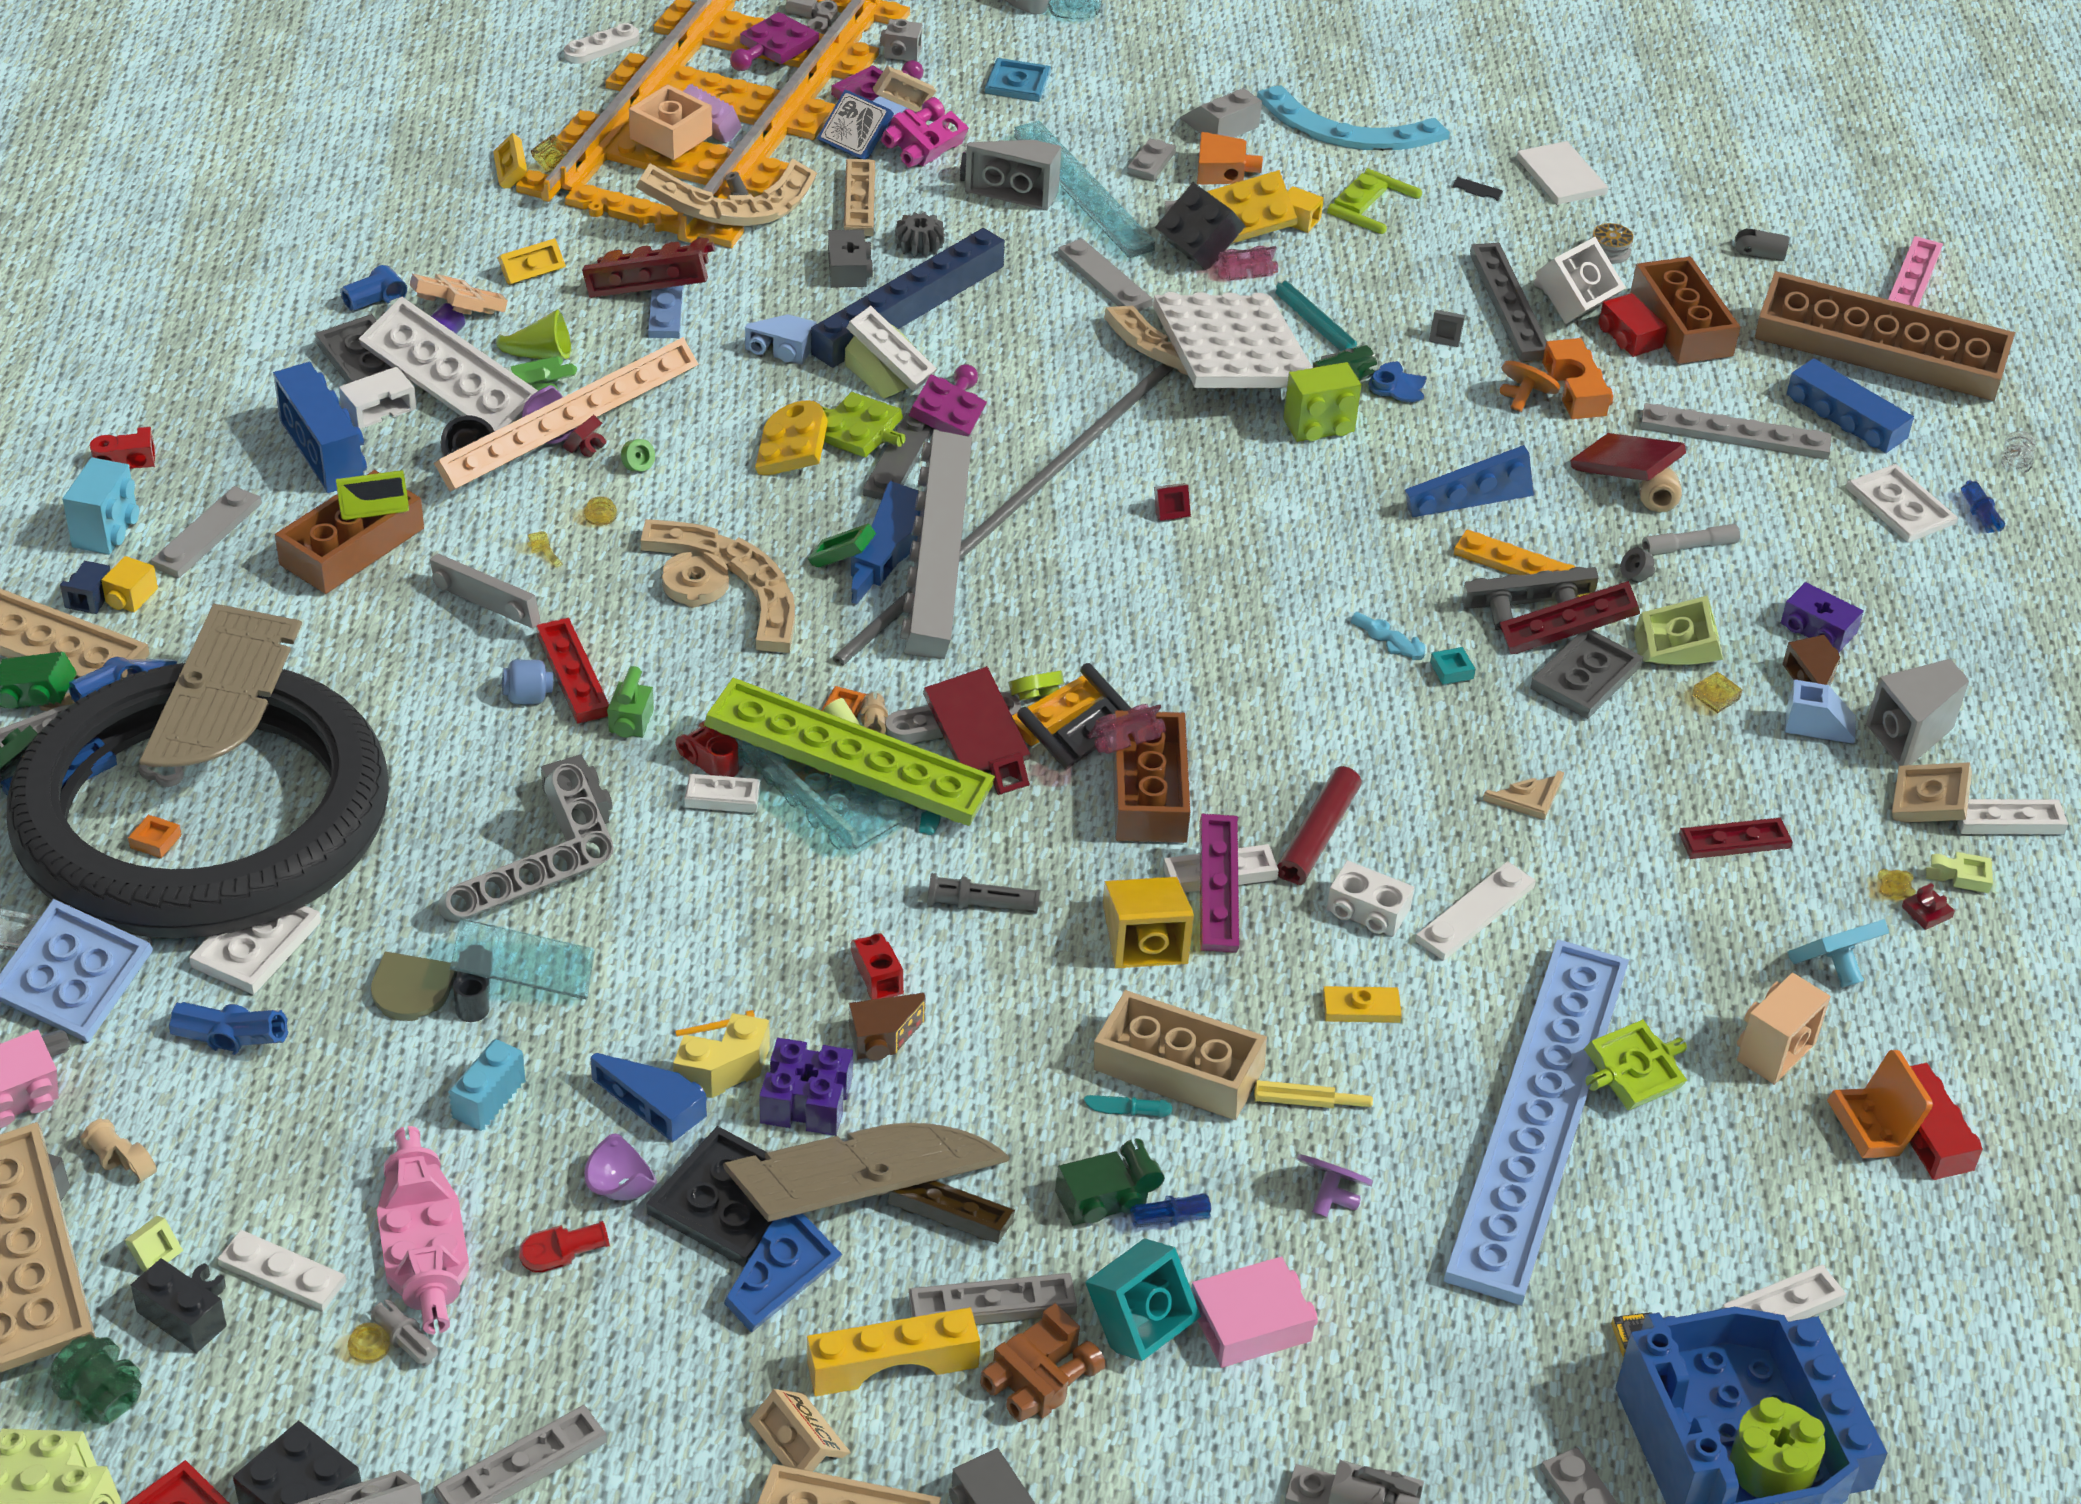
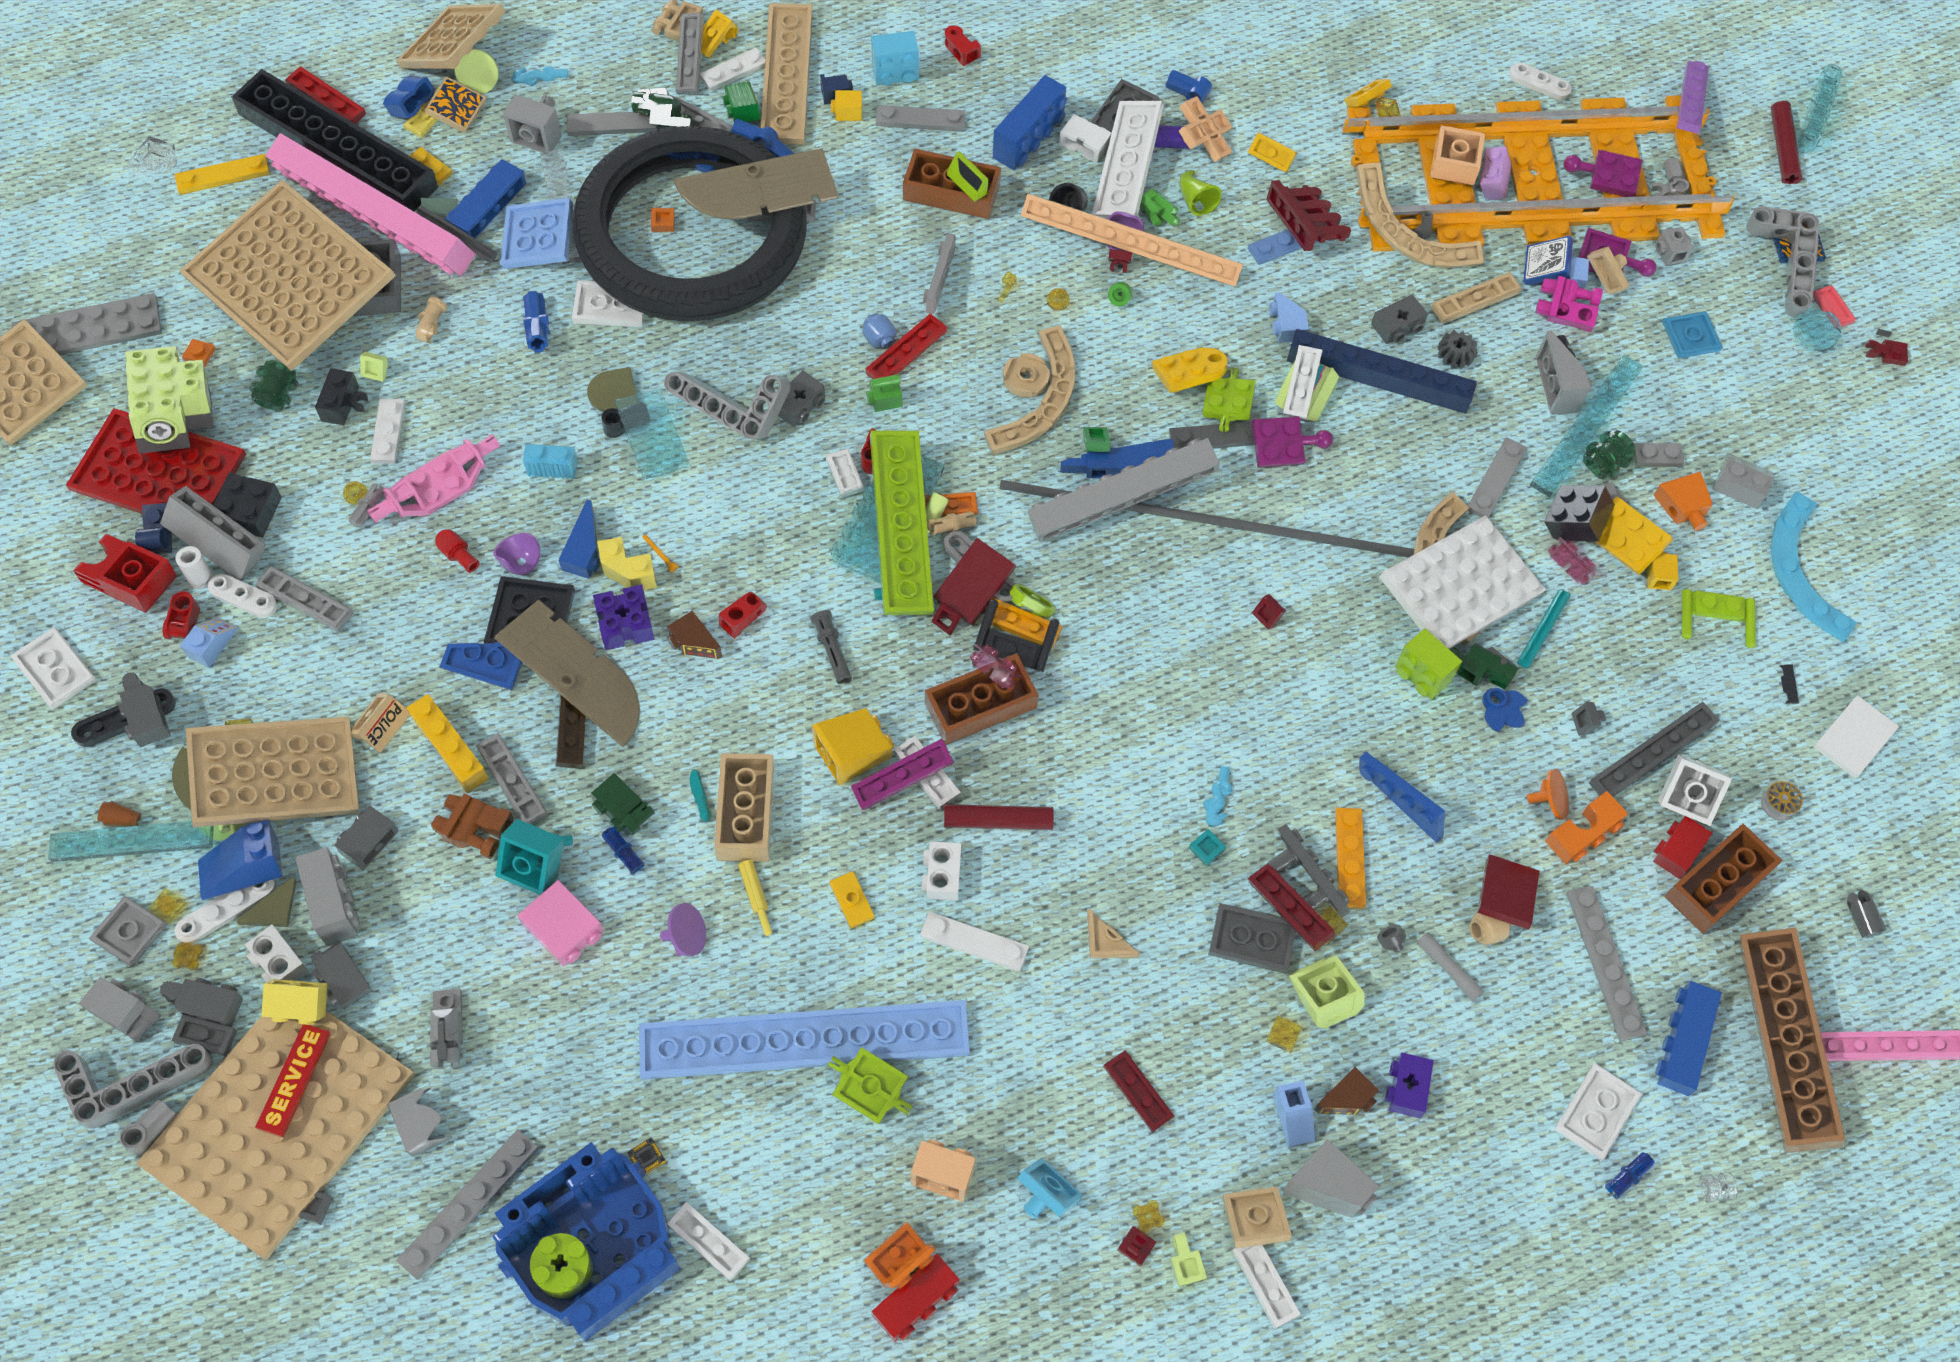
camera: 65 degrees right, 20 degrees up
none -> clear green piece [1583,430,1636,479]

